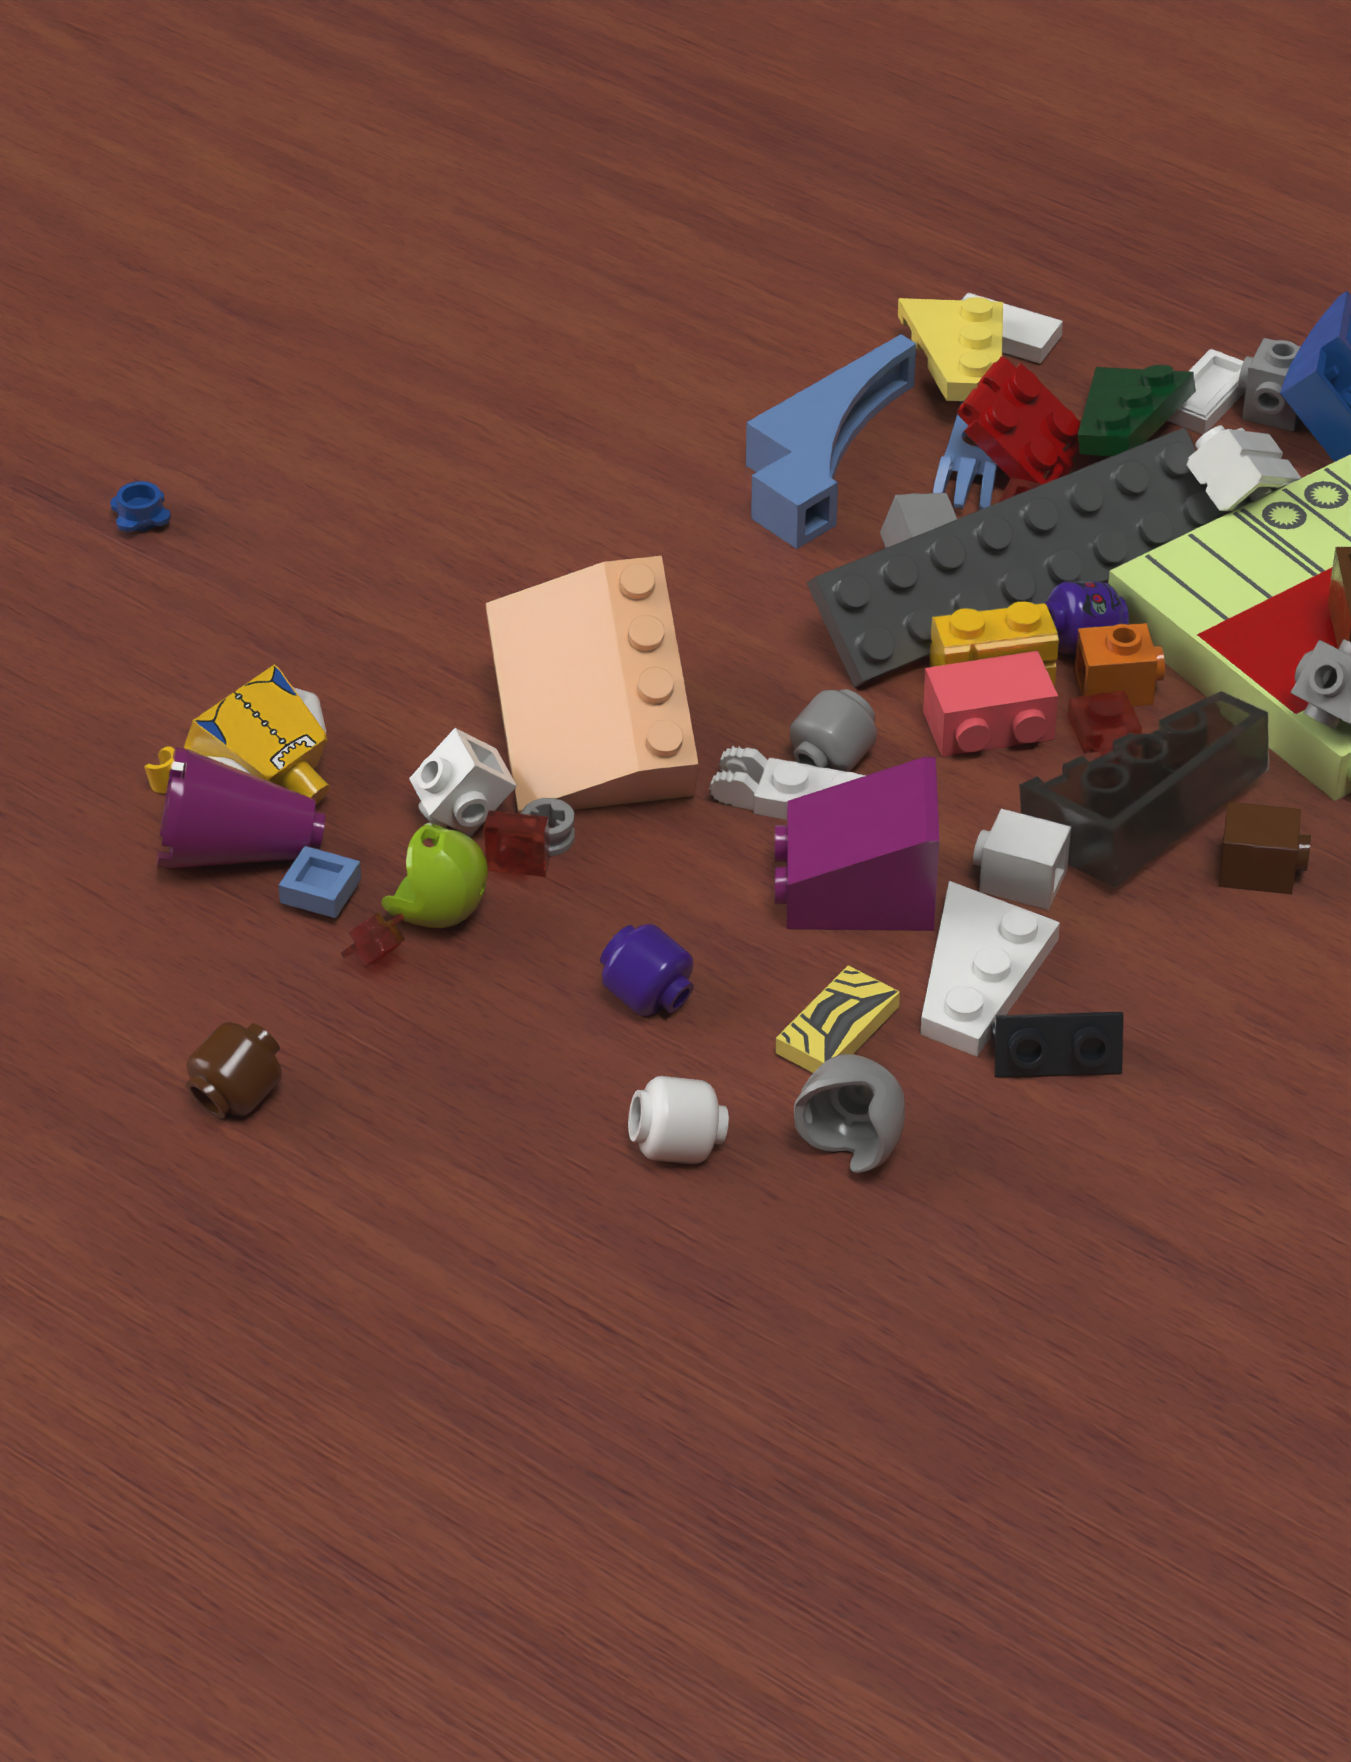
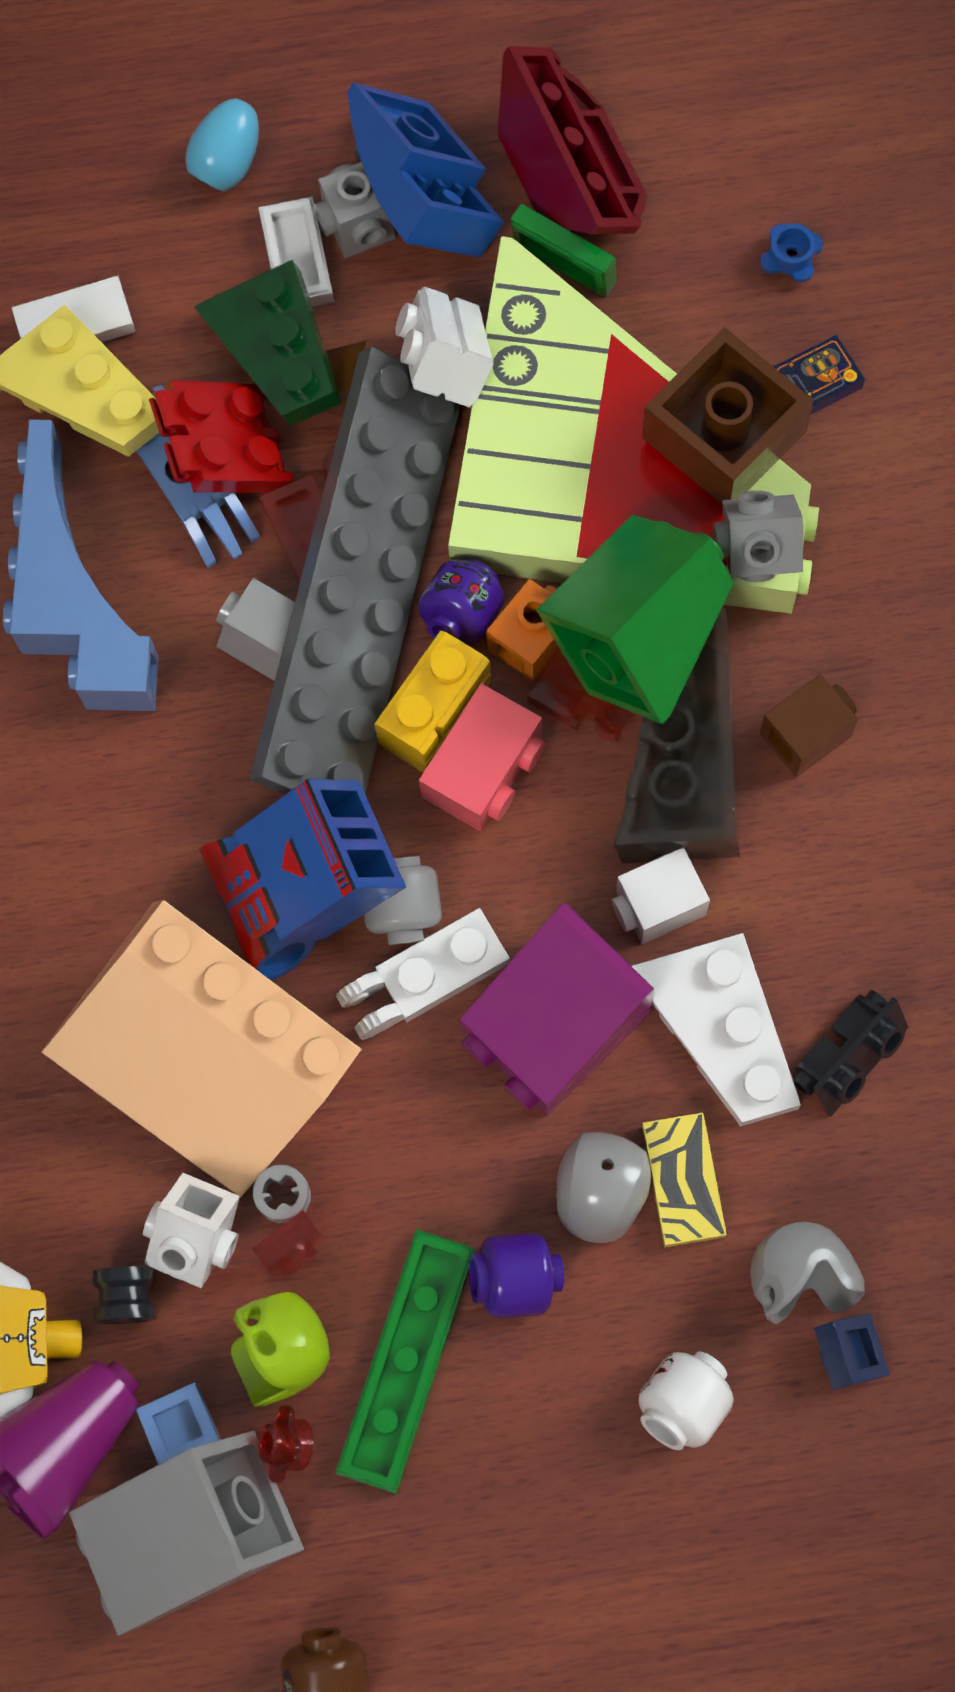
camera: 40 degrees left, 30 degrees up
none -> light grey slope [69,1431,304,1636]
none -> black wheel [92,1266,157,1324]
none -> medium azure animal [185,98,259,192]
none -> blue piece [199,779,406,981]
none -> green tile [335,1229,476,1494]
none -> green slope [536,514,734,724]
none -> light grey helmet [556,1132,651,1243]
none -> dark blue plate [814,1313,890,1390]

